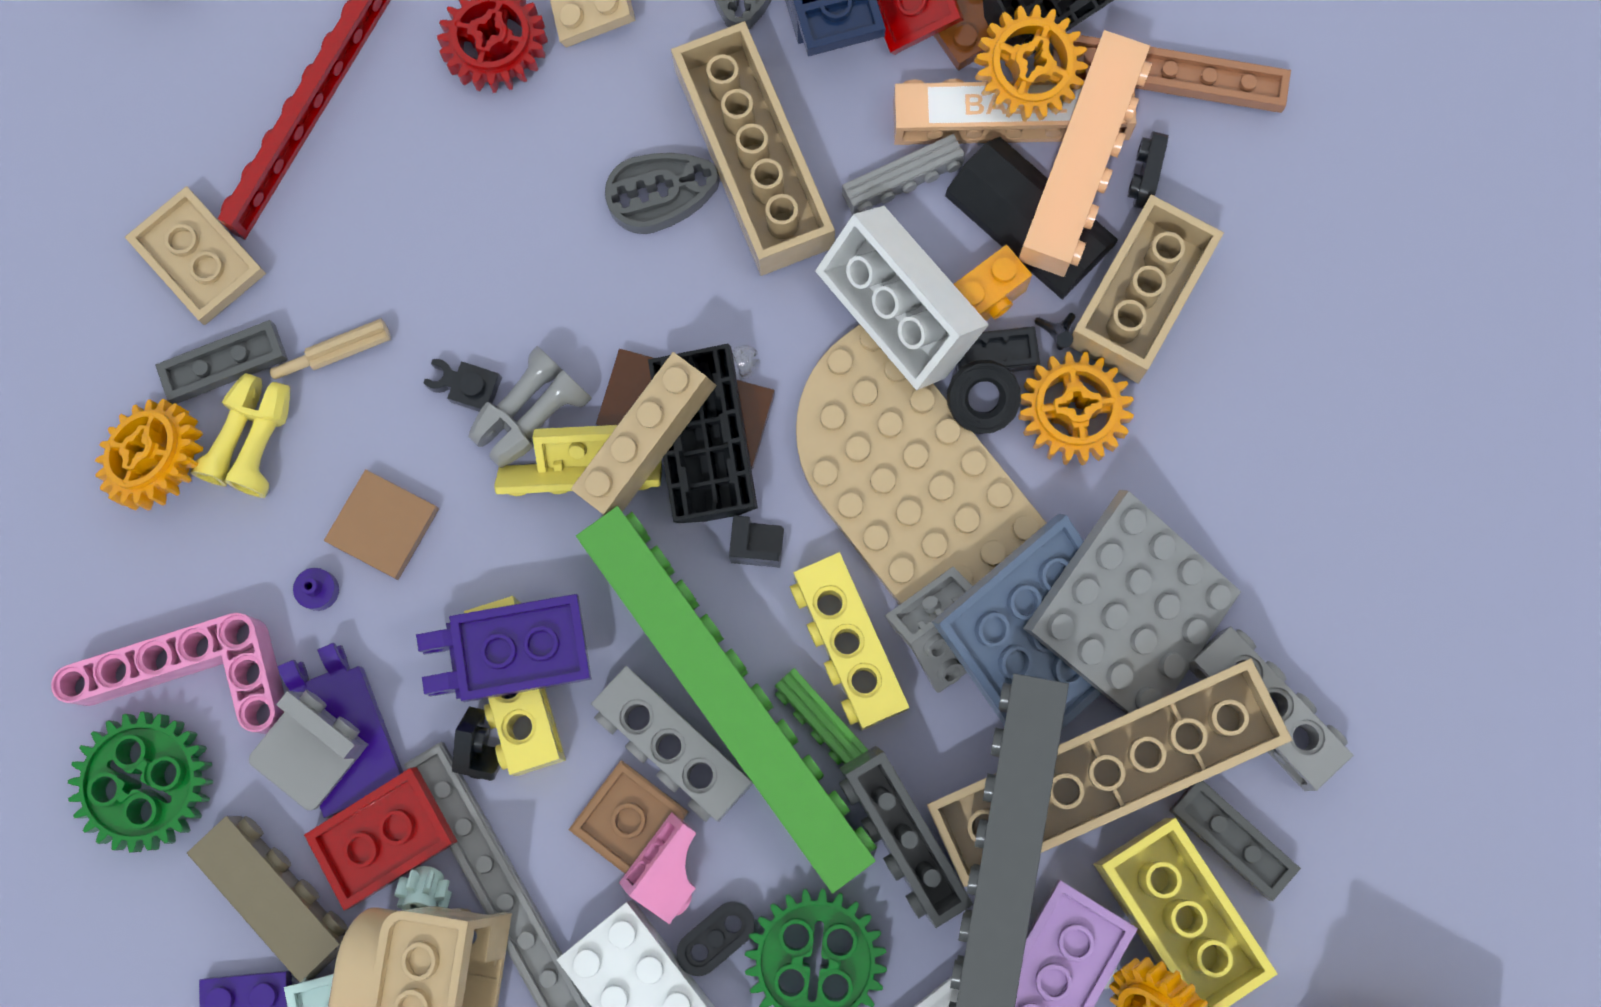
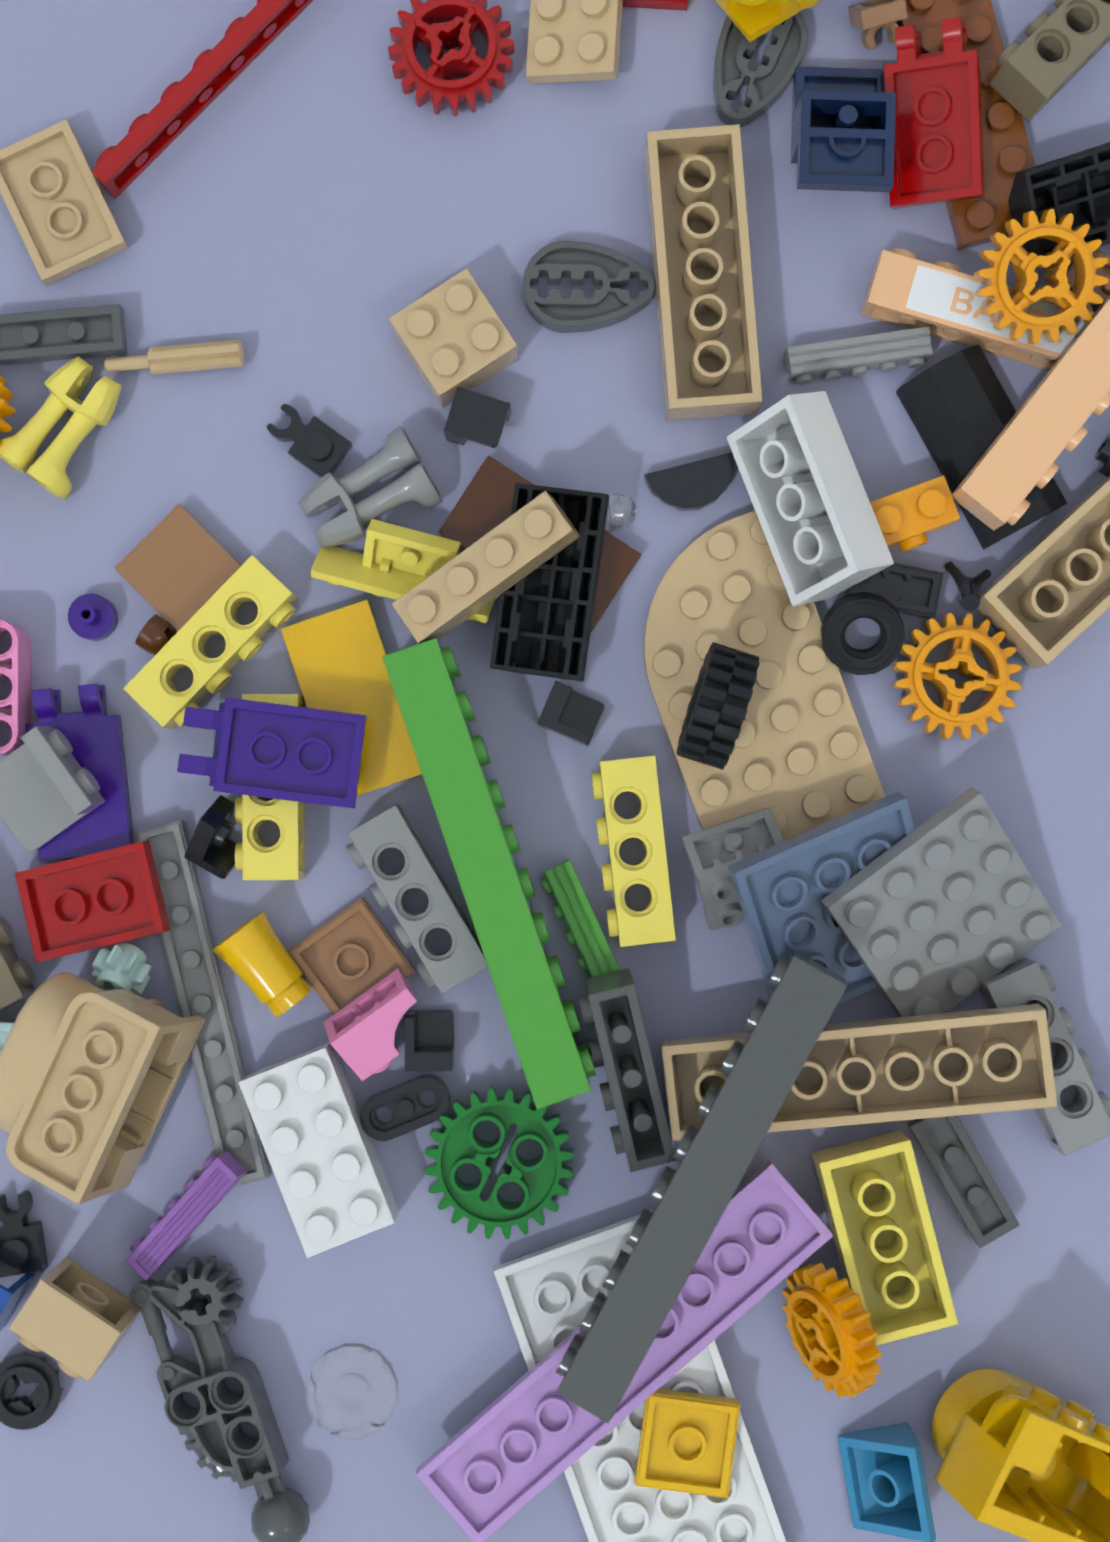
camera: 10 degrees right, 10 degrees up
none -> light yellow brick [123,555,298,729]
none -> reddish brown hinge [135,614,175,655]
none -> yellow plant [211,910,311,1017]
none -> yellow tile [281,600,422,796]
none -> tan brick [389,268,518,408]
none -> black panel [404,1010,454,1071]
none -> black panel [444,387,511,448]
none -> black tile [644,452,734,511]
none -> black tyre [676,642,759,770]

